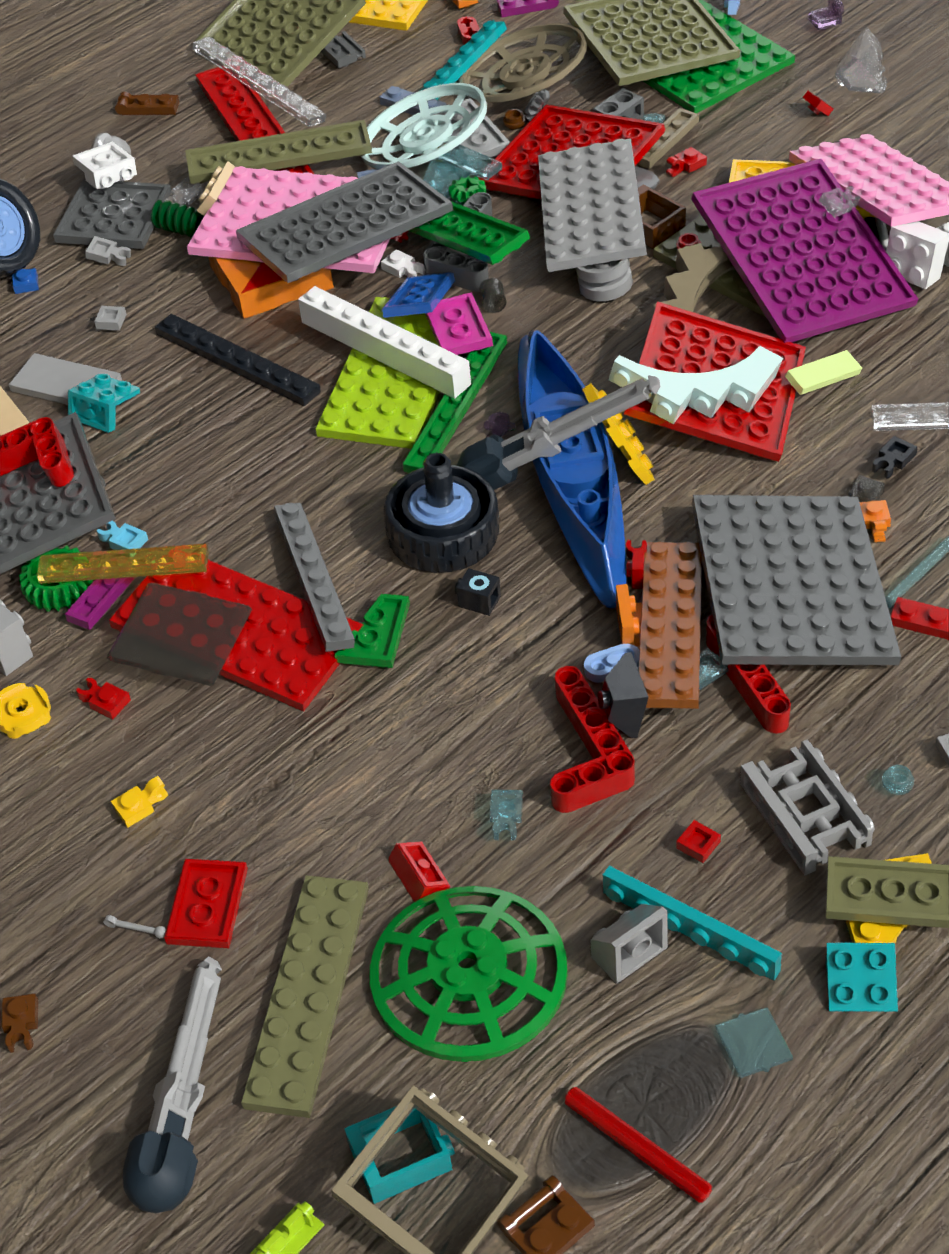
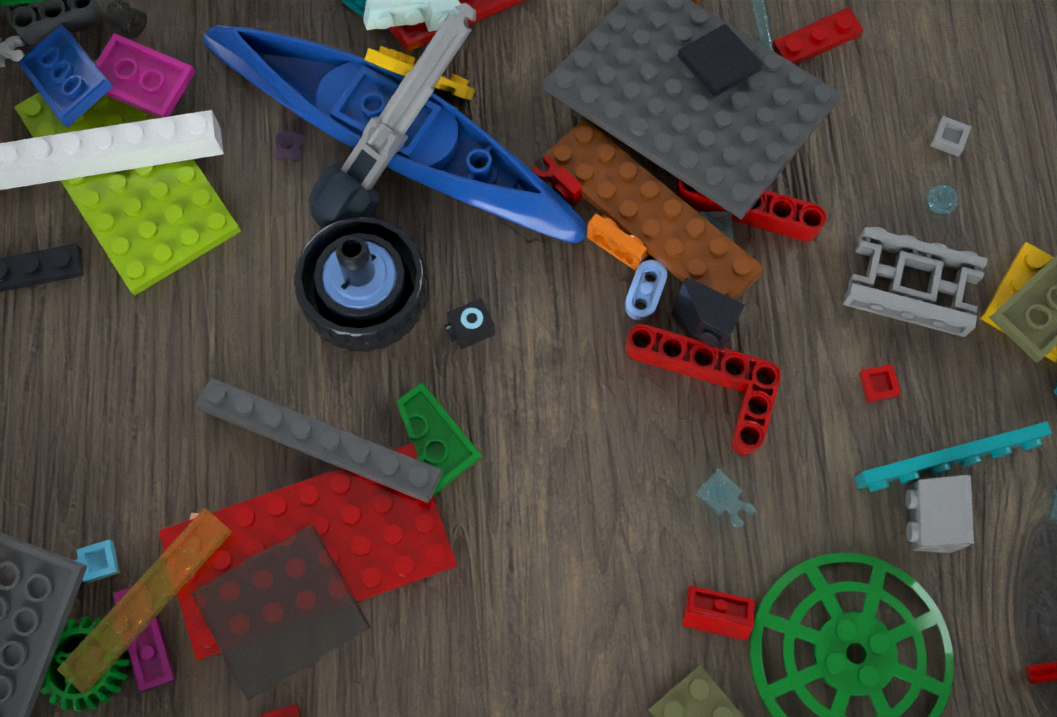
camera: 55 degrees left, 25 degrees up
green plate [403,332,507,473] -> none
none -> black tile [677,24,763,97]

